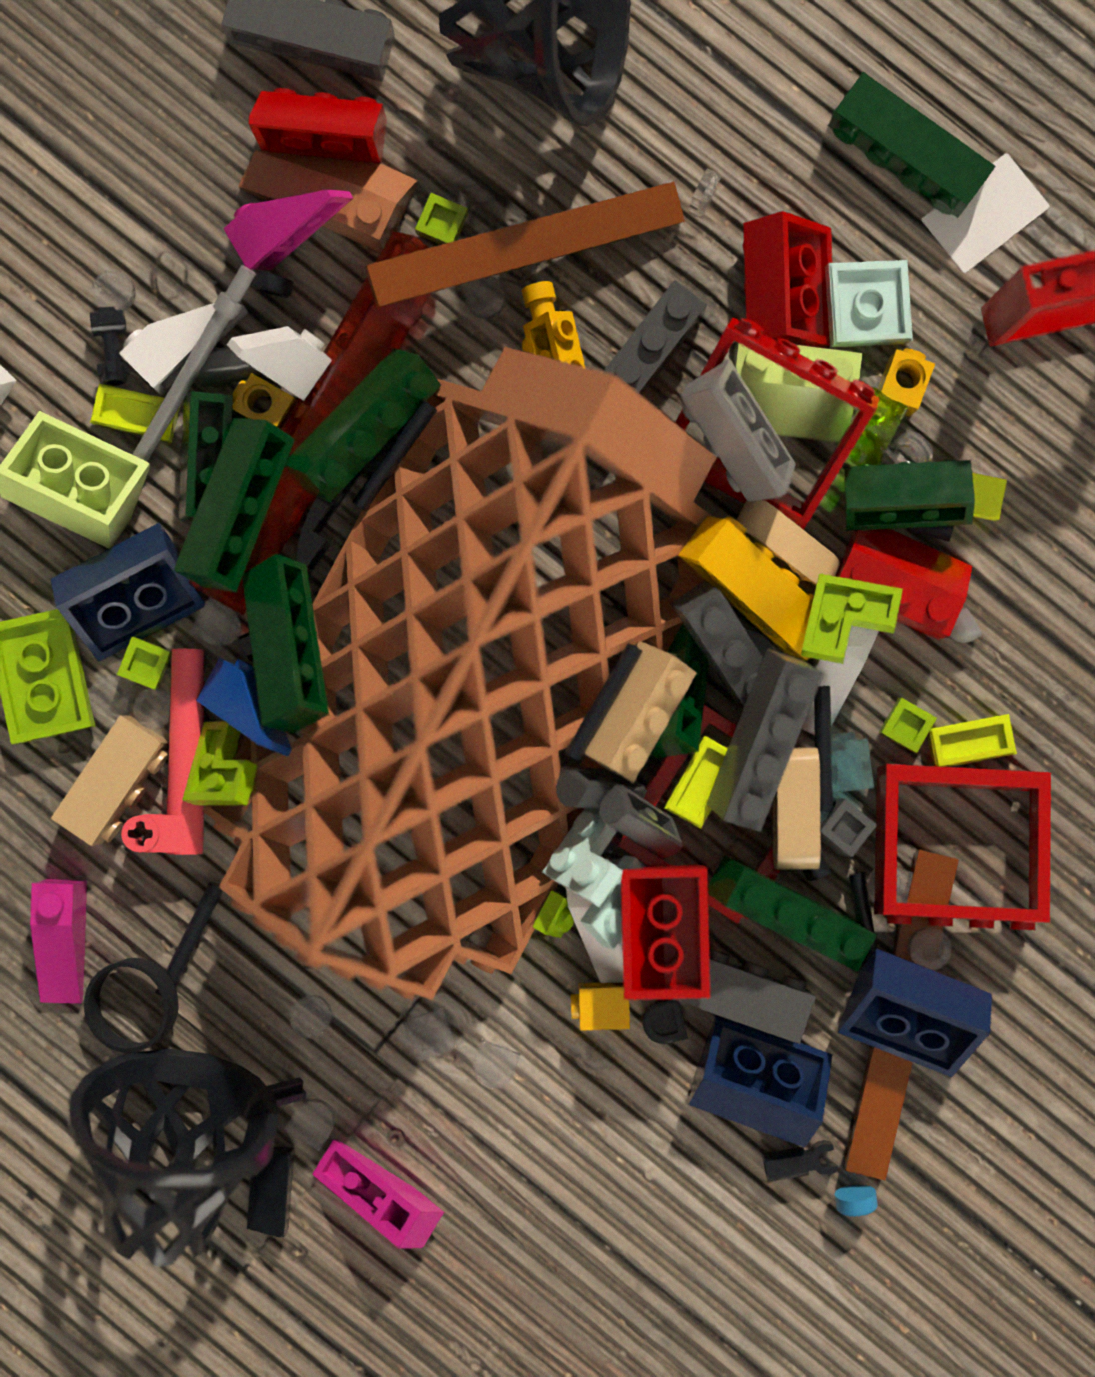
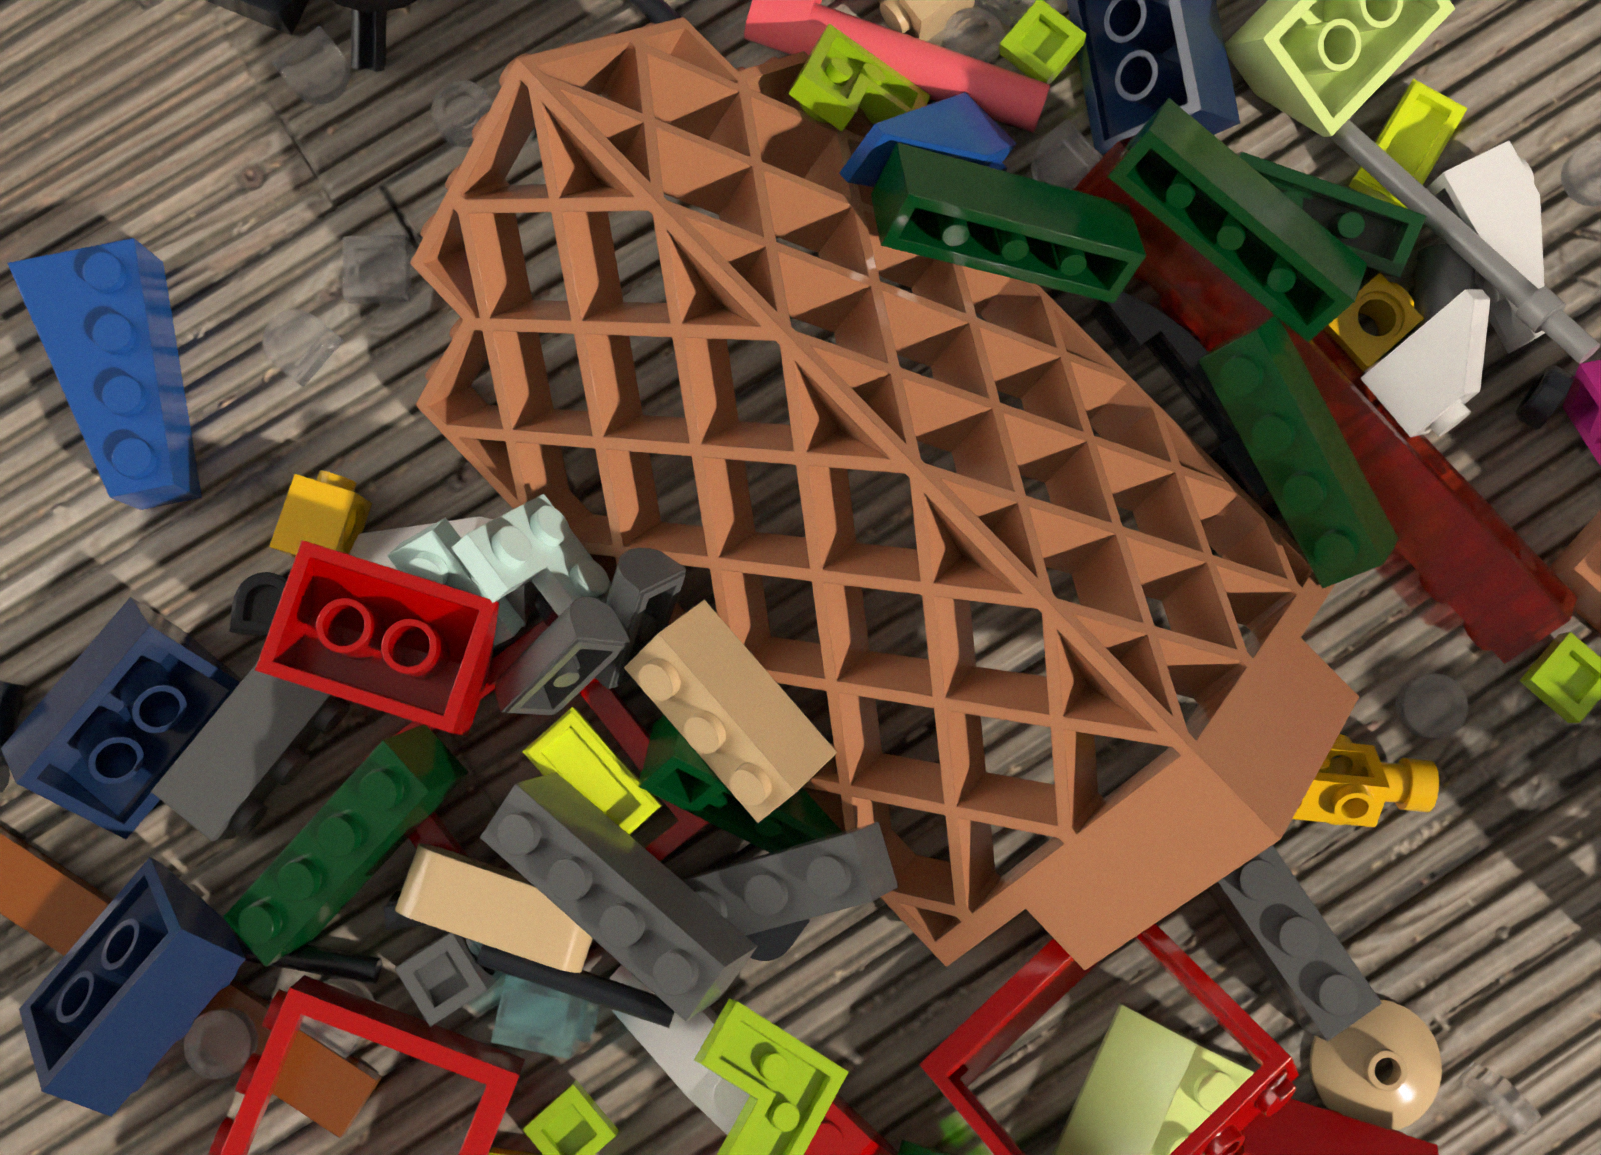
camera: 105 degrees right, 5 degrees down
black bar [90,306,130,386] -> none
dark pink slope [312,1139,444,1248] -> none
black bar [352,400,437,511] -> none
dark orange tile [365,181,685,308] -> none
lime plate [532,890,574,938] -> none
black bar [565,643,643,761] -> none
yellow brick [678,516,814,661] -> none
light grey slope [681,359,796,502] -> none
tan beam [736,500,840,594] -> none
none -> blue wedge [7,238,202,510]
none -> tan dish [1309,999,1442,1130]

